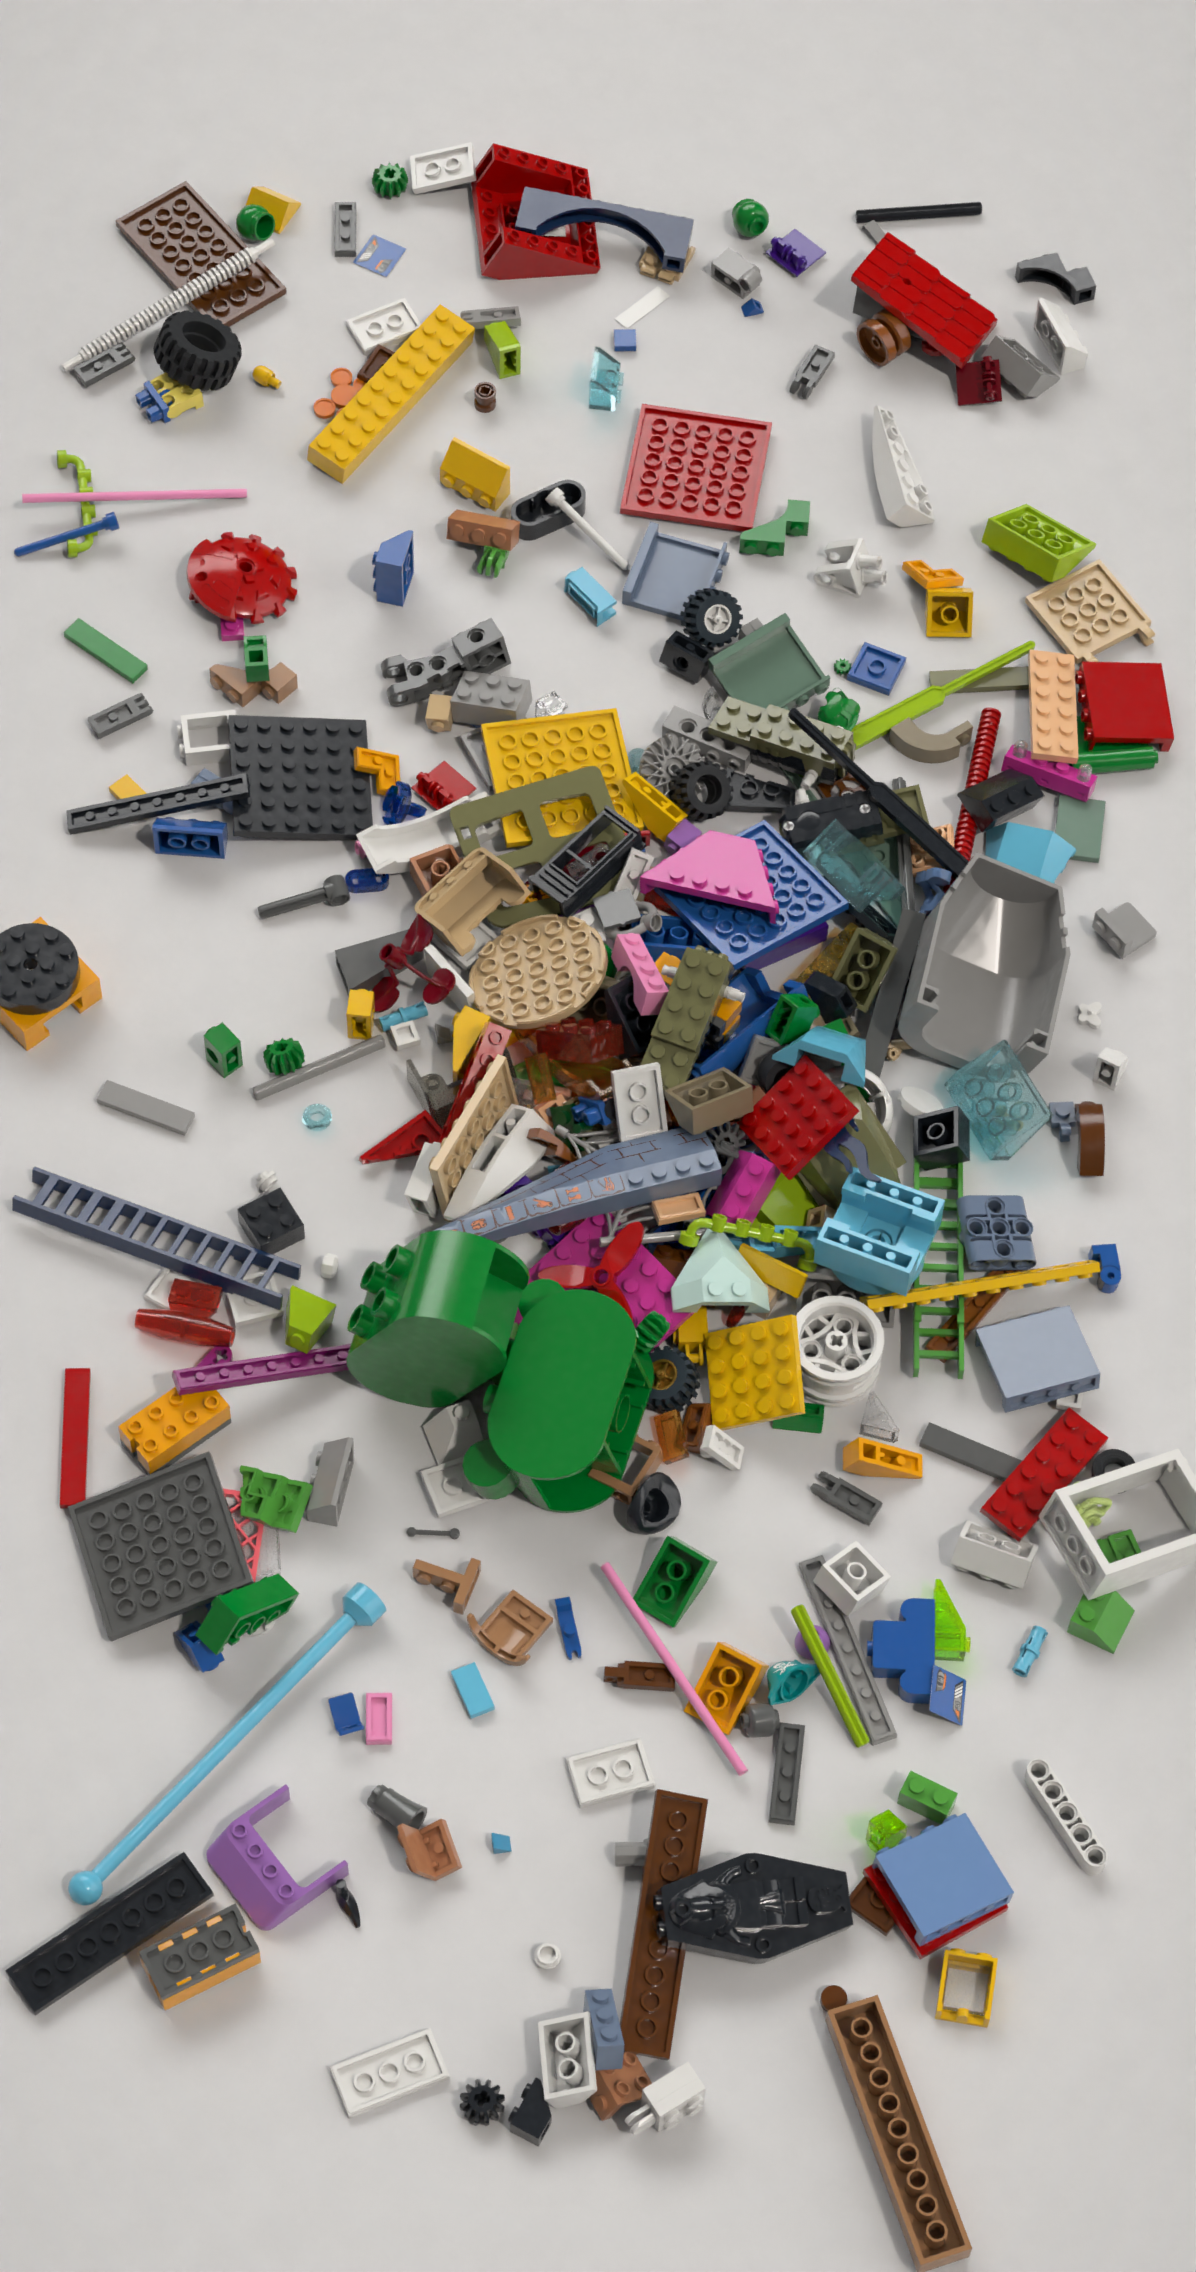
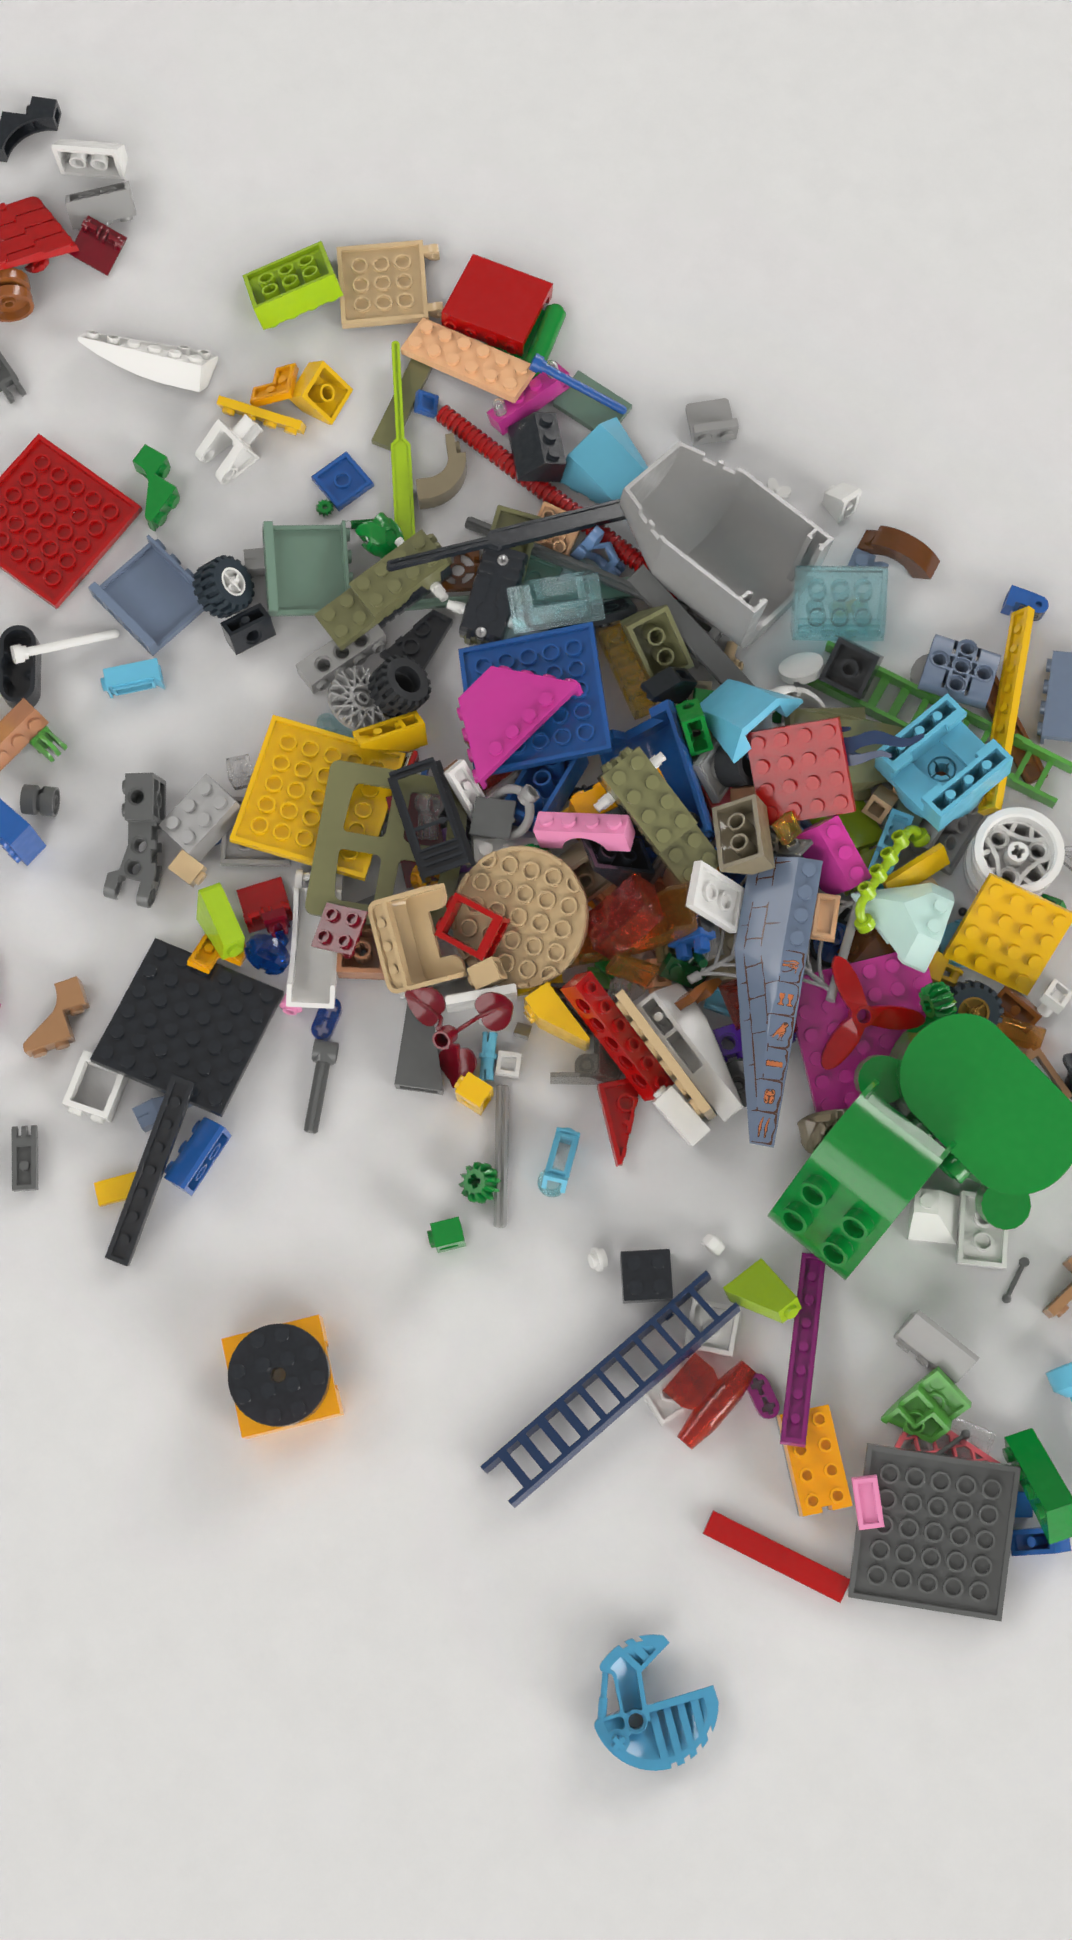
camera: 60 degrees left, 15 degrees up
light grey tile [97,1080,195,1136] -> none
green arch [244,635,270,682] -> none
medium lavender brick [664,818,702,856] -> none
clear brick [702,687,723,721] -> none
none -> dark grey wheel [20,784,60,817]
none -> lime slope [196,882,245,960]
none -> yellow plate [216,395,306,436]
none -> dark red tile [261,907,291,938]
none -> hinge [311,902,368,959]
none -> blue tile [414,389,439,419]
none -> red window [434,892,511,961]
none -> tan brick [466,956,508,990]
none -> blue piece [529,353,627,414]
none -> medium azure window [541,1127,580,1194]
none -> clear yellow plate [772,811,803,845]
none -> bright pink tile [851,1474,885,1530]
none -> dark grey hinge [935,1430,970,1454]

